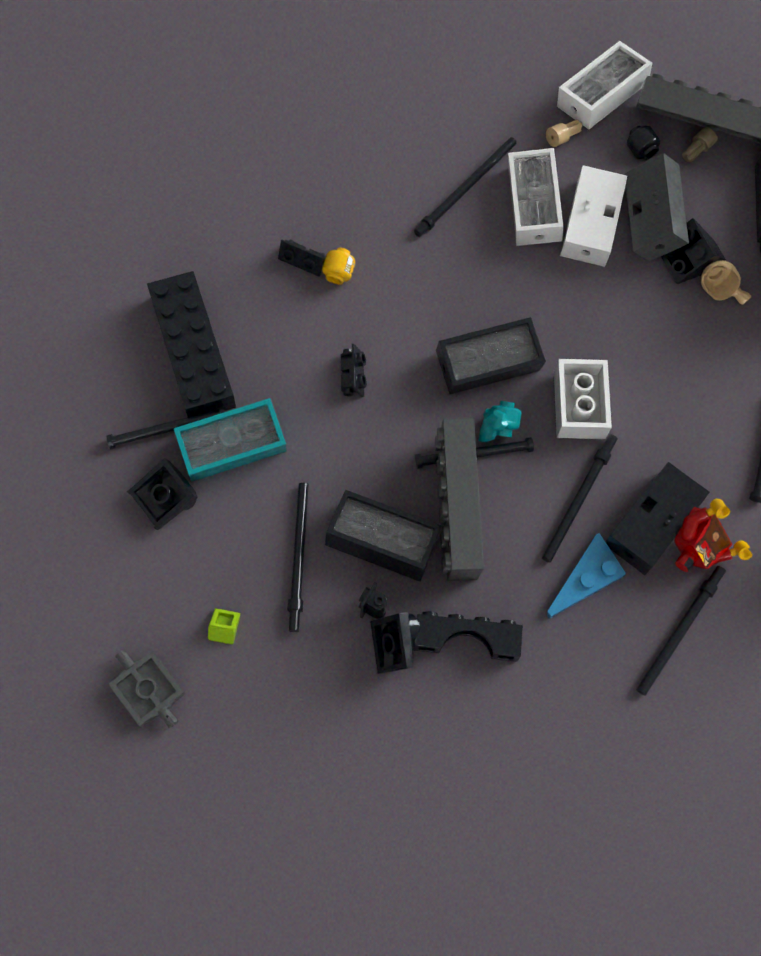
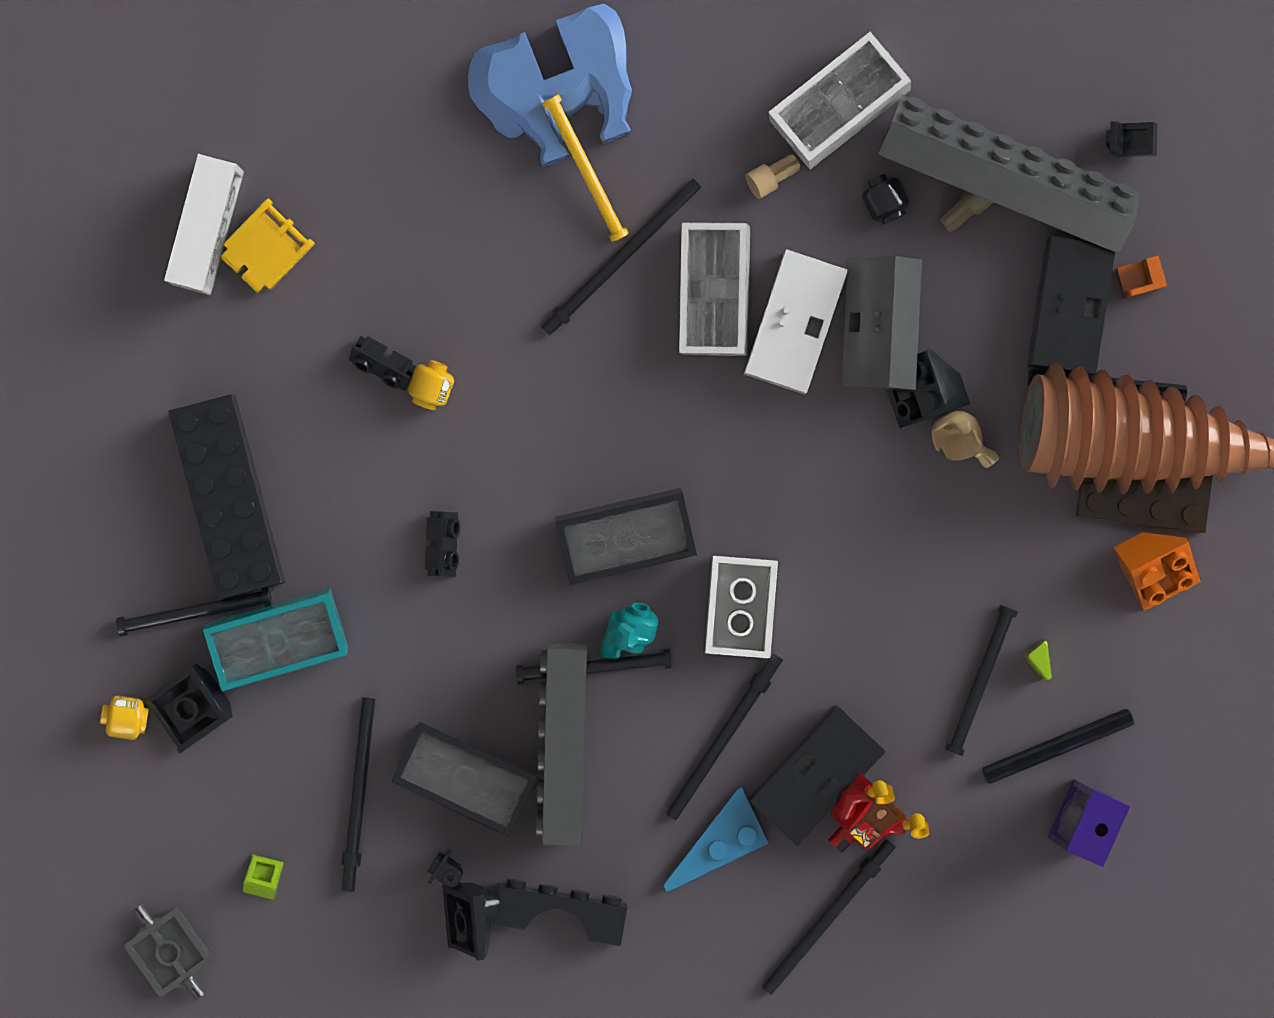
camera: 10 degrees right, 20 degrees up
none -> yellow head [100,695,149,740]
none -> white brick [164,154,244,296]
none -> yellow plate [220,198,315,293]
none -> medium blue animal [468,3,633,168]
none -> yellow bar [542,94,629,242]

